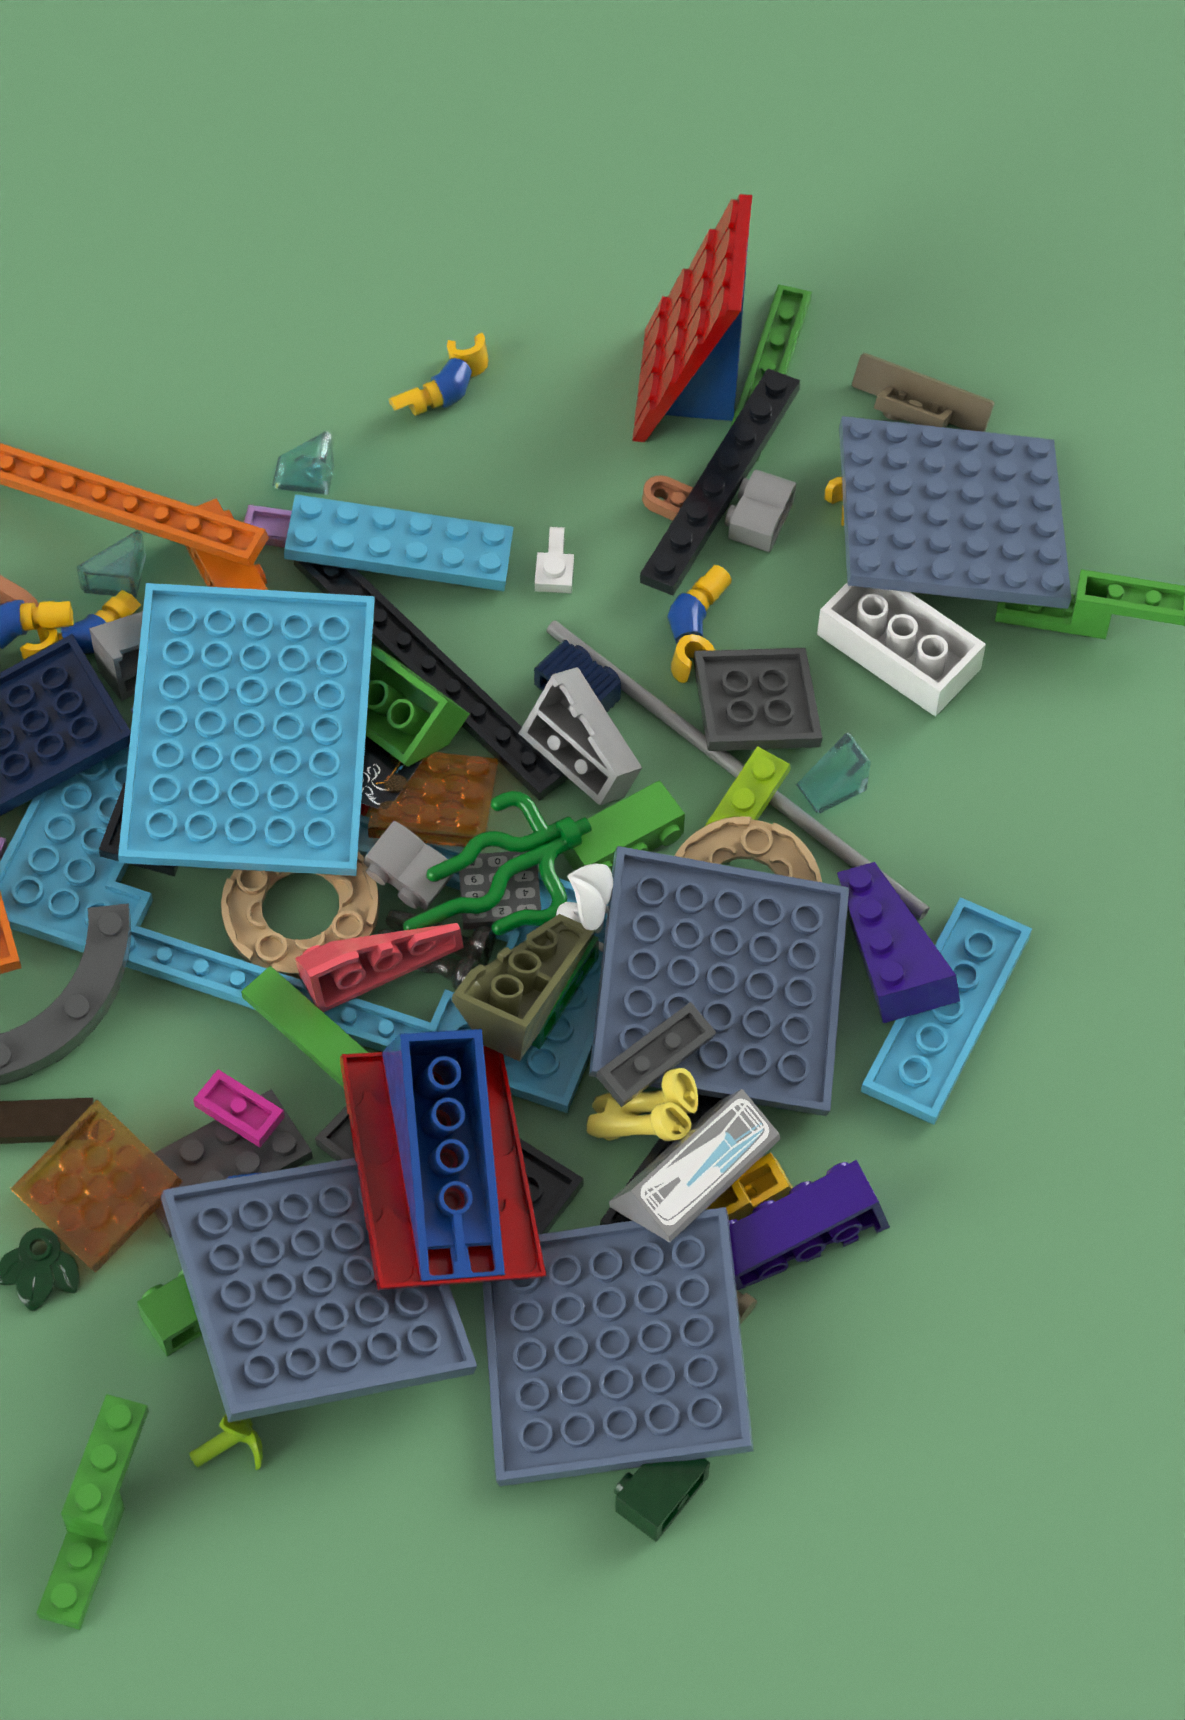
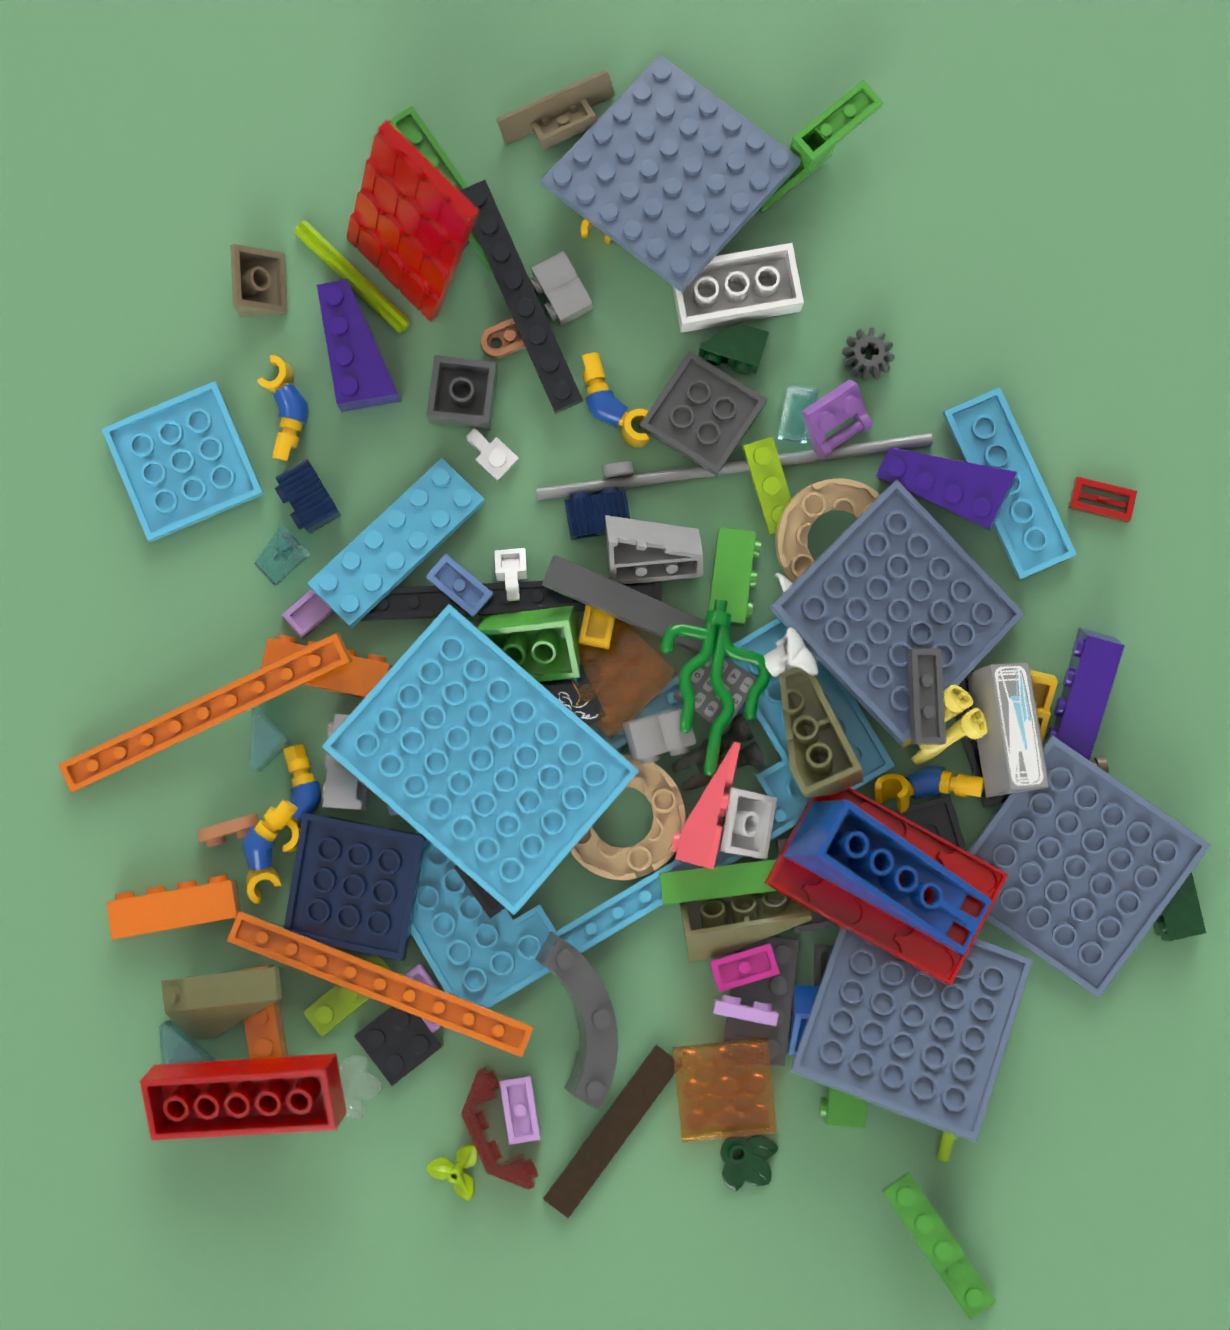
camera: 50 degrees left, 25 degrees up
none -> medium azure plate [101,381,264,543]
none -> dark tan slope [230,244,287,317]
none -> dark blue brick [275,459,341,534]
none -> lime axle [294,220,410,334]
none -> dark purple wedge [317,279,402,412]
none -> medium blue plate [426,553,494,618]
none -> dark grey brick [427,355,498,431]
none -> white plate [494,548,528,601]
none -> dark grey tile [542,555,706,653]
none -> yellow tile [578,605,615,650]
none -> light grey tile [602,461,634,478]
none -> olive wedge [679,891,812,962]
none -> dark green slope [698,323,769,375]
none -> lavender plate [712,995,779,1026]
none -> white slope [718,788,777,860]
none -> medium lavender plate [801,380,872,459]
none -> dark grey gear [842,328,895,381]
none -> yellow piece [875,765,984,814]
none -> red tile [1068,476,1137,523]

